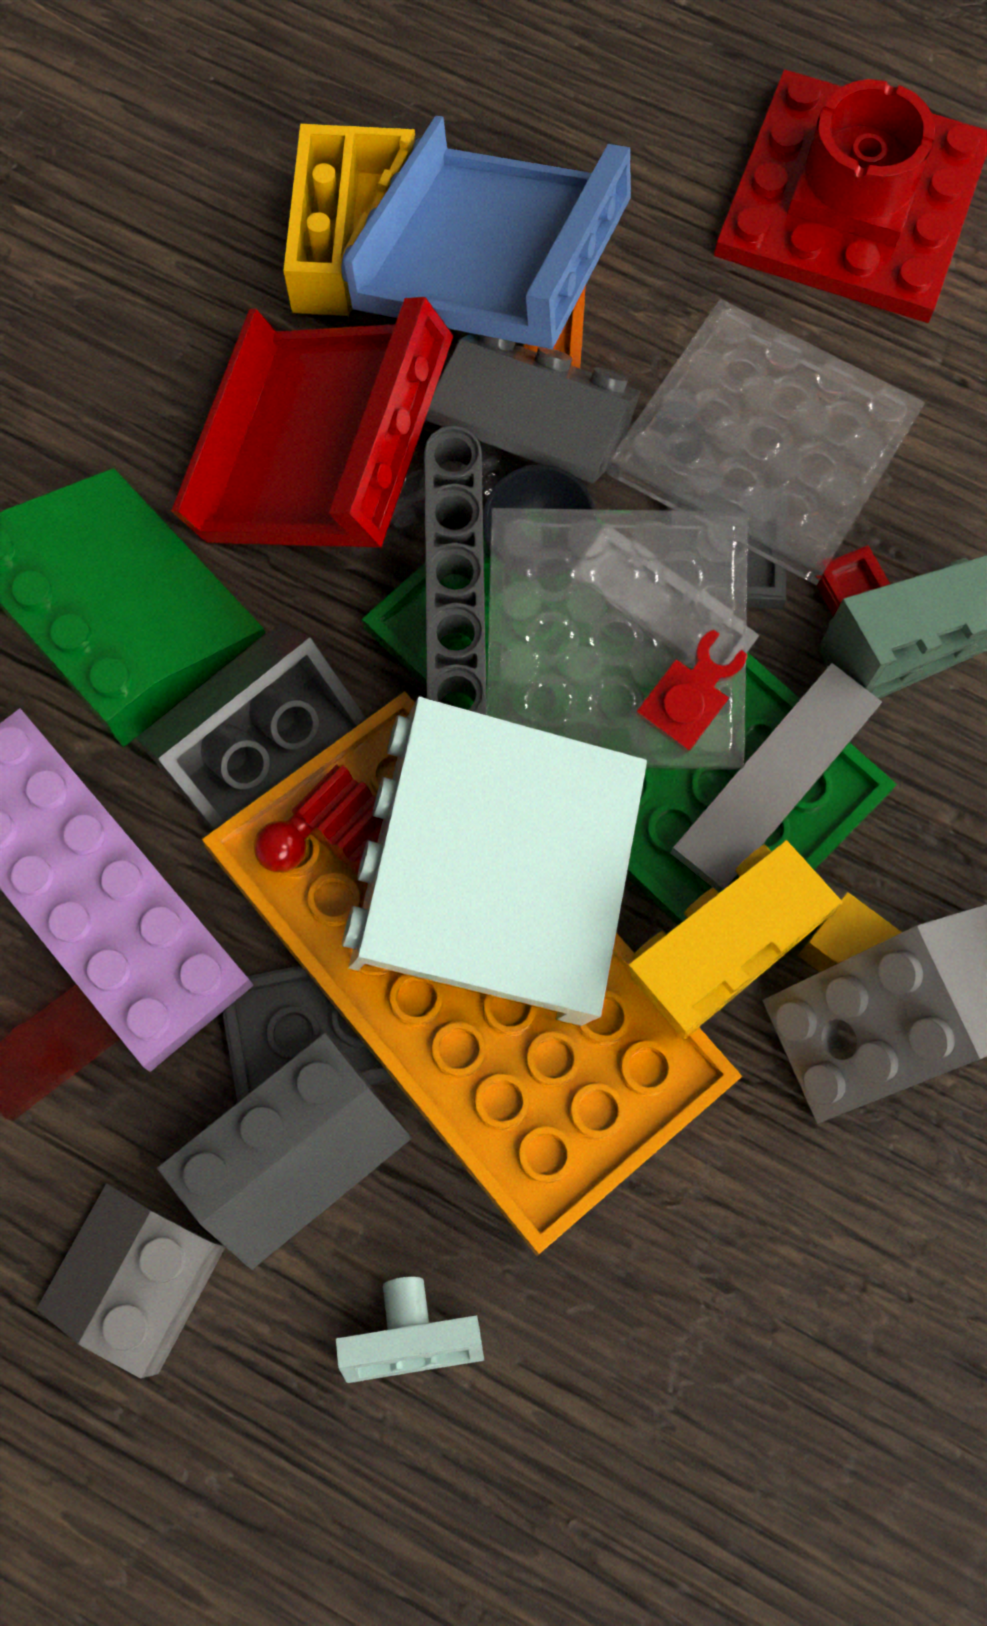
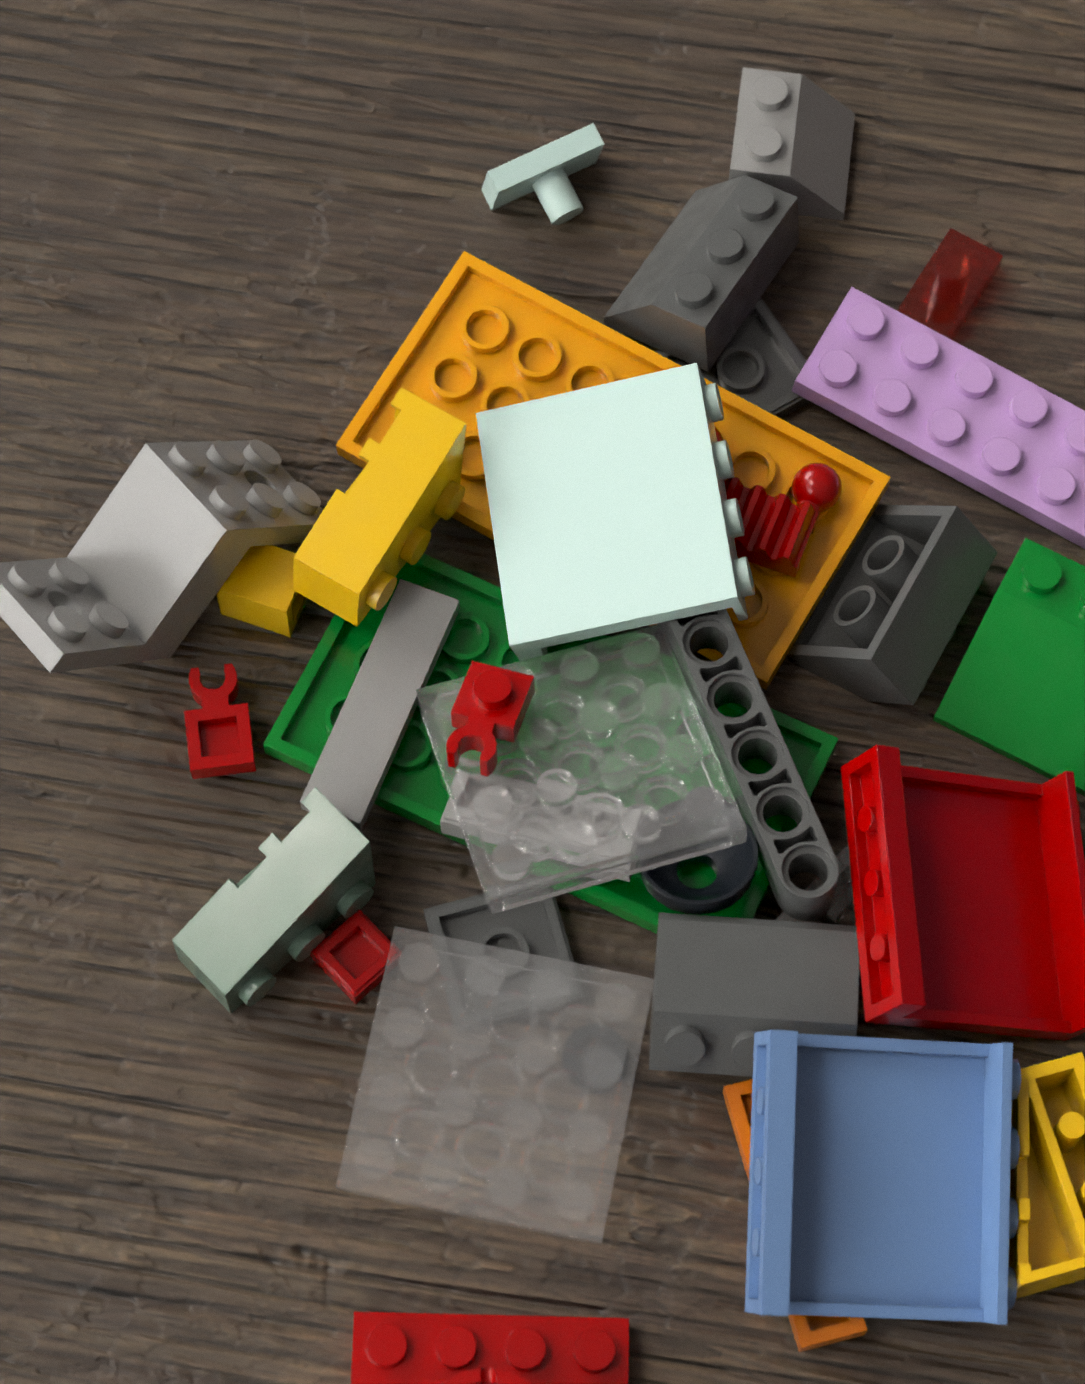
camera: 160 degrees right, 5 degrees down
none -> red plate [184,663,256,779]

